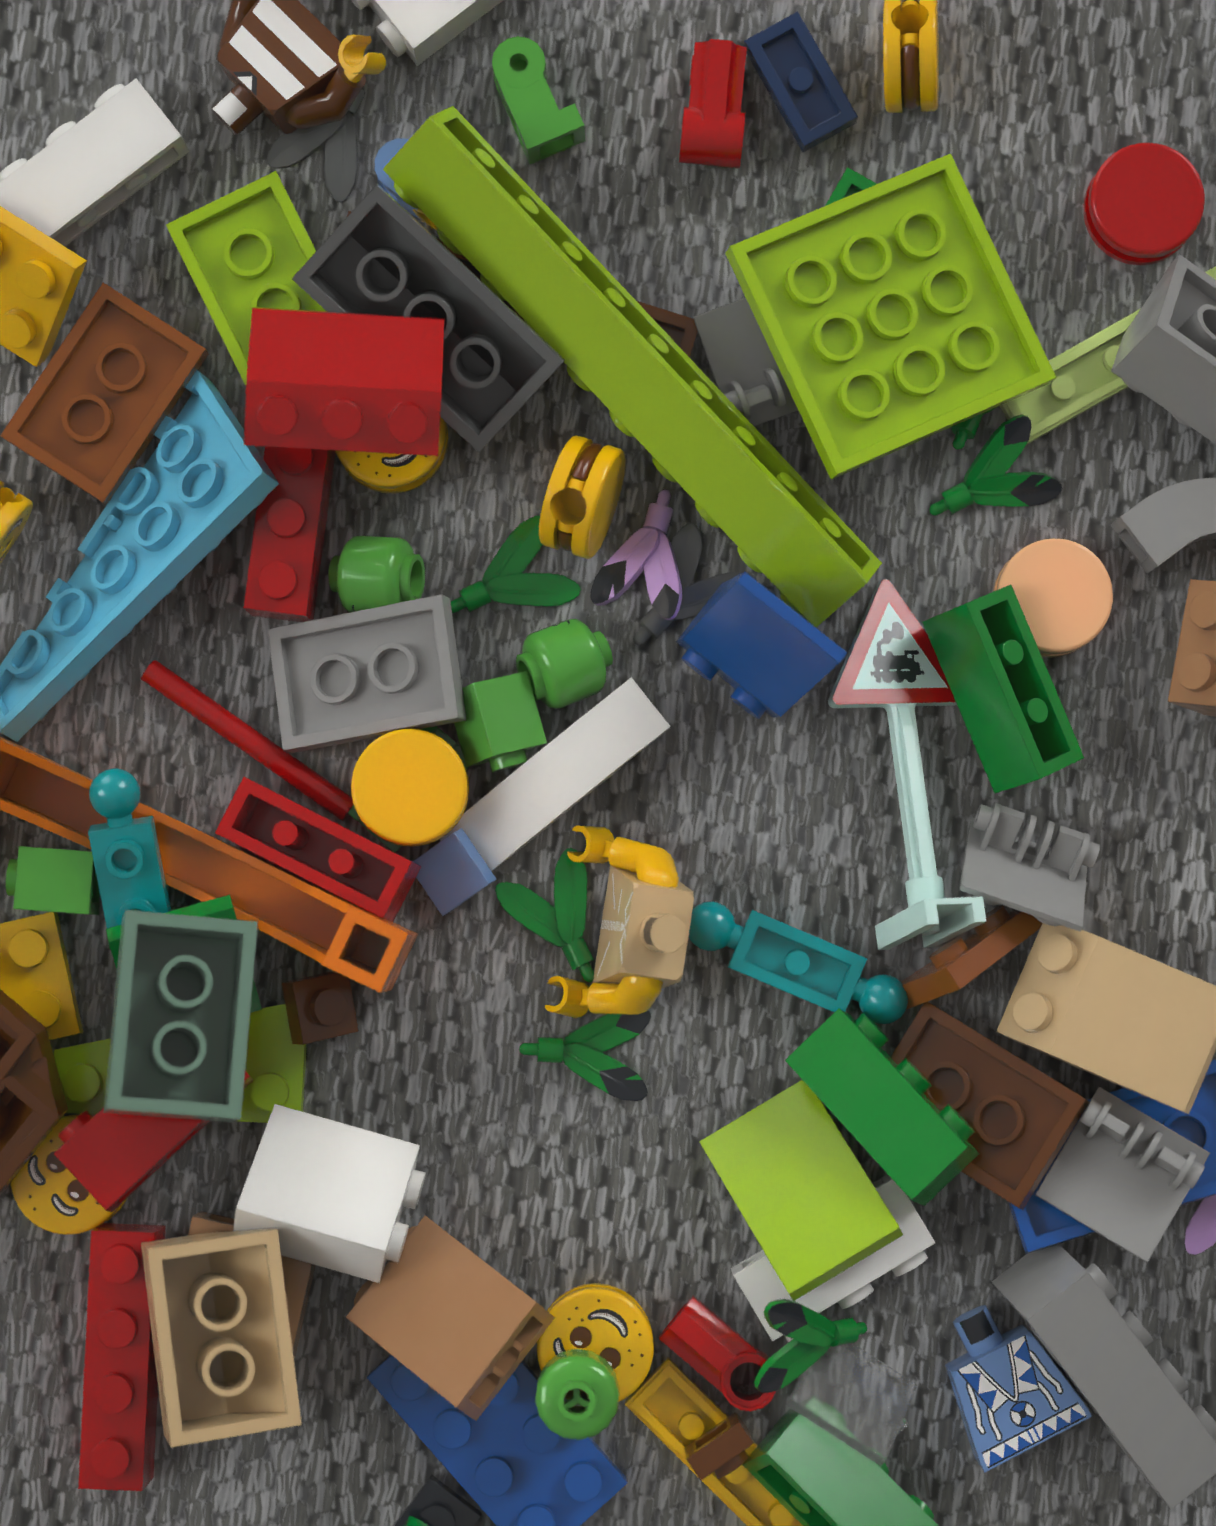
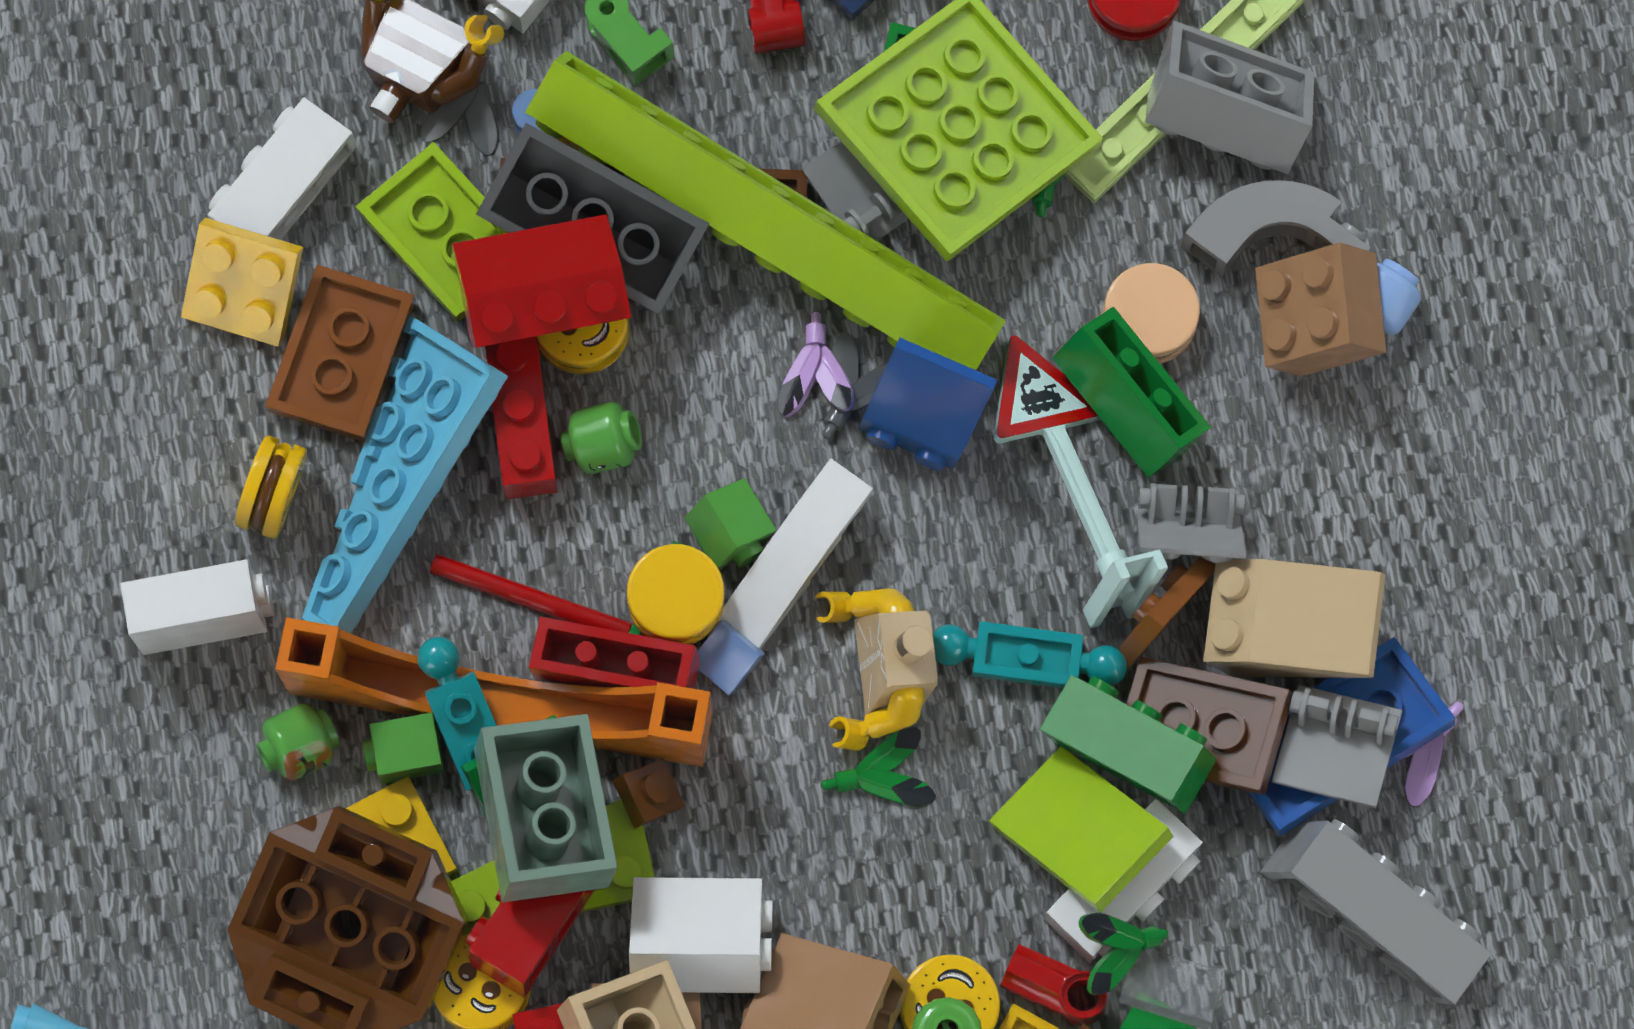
camera: 15 degrees left, 10 degrees down
light grey plate [268,594,466,753] -> none
green piece [450,515,581,613] -> none
green piece [495,848,595,983] -> none
bright green head [516,619,613,708] -> none
yellow head [539,435,626,559] -> none
green piece [929,414,1062,516] -> none
torso [945,1305,1092,1472] -> none

